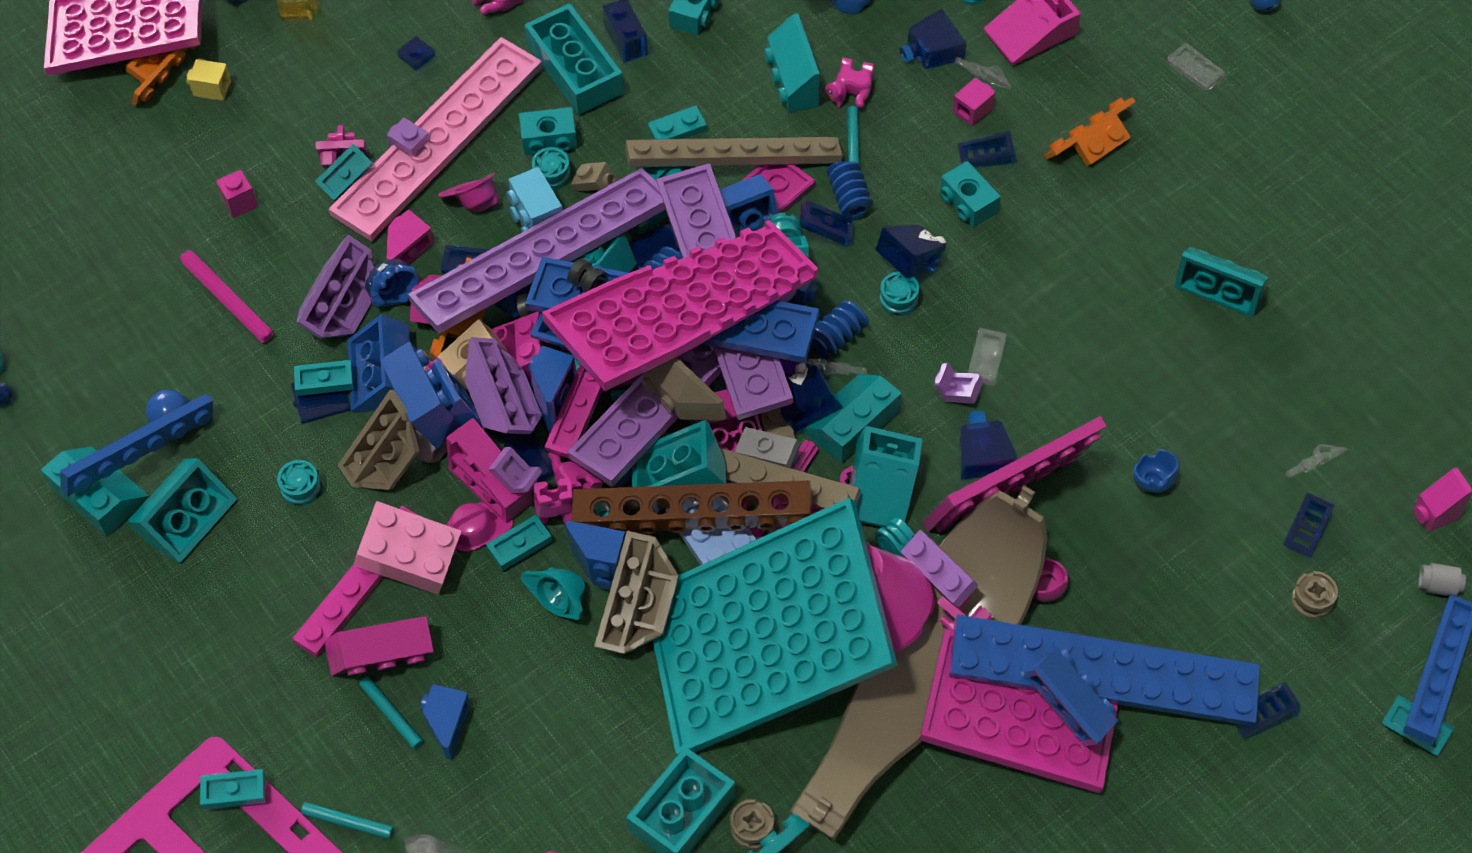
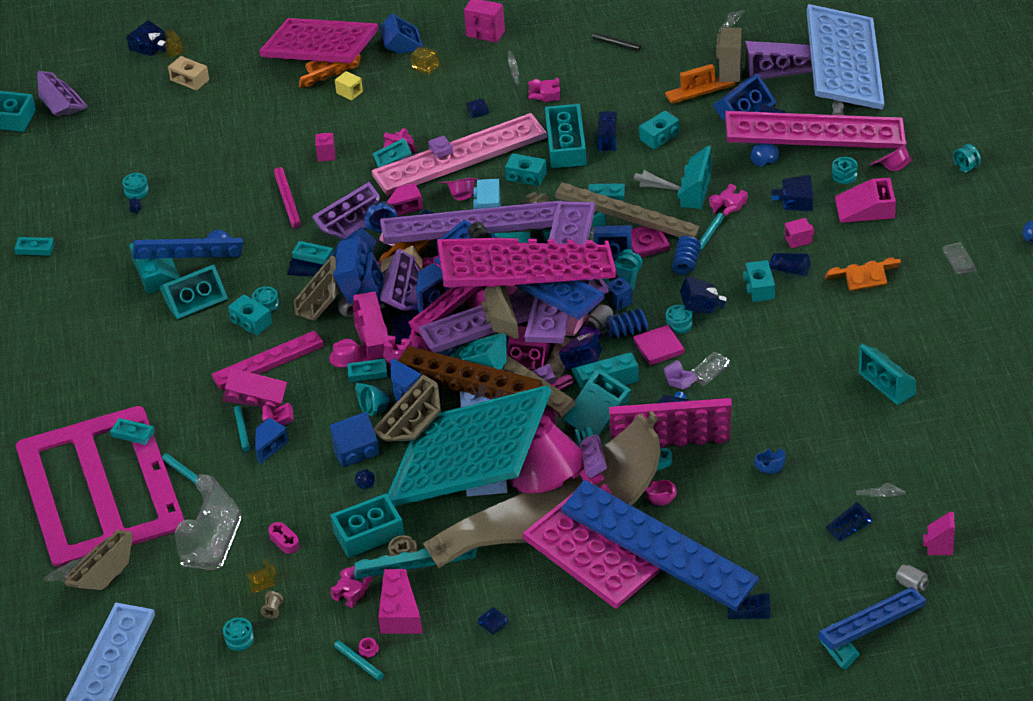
camera: 30 degrees right, 15 degrees down
bright pink brick [354,501,461,595] -> none
medium lavender bracket [488,447,542,493] -> none
teal wheel [532,147,571,190] -> none
light grey plate [734,427,800,468] -> none
clear blue plate [800,200,853,246] -> none
clear hand [805,359,867,379] -> none
clear hand [955,57,1011,90] -> none
blue slope [1023,648,1118,746] -> none
dark tan wheel [1292,571,1338,619] -> none
none -> teal brick [228,294,273,335]
none -> dark pink bracket [262,403,294,426]
none -> blue slope [330,412,379,468]
none -> clear blue plate [354,469,375,489]
none -> dark pink tile [633,325,684,366]
none -> light grey piece [634,170,682,190]

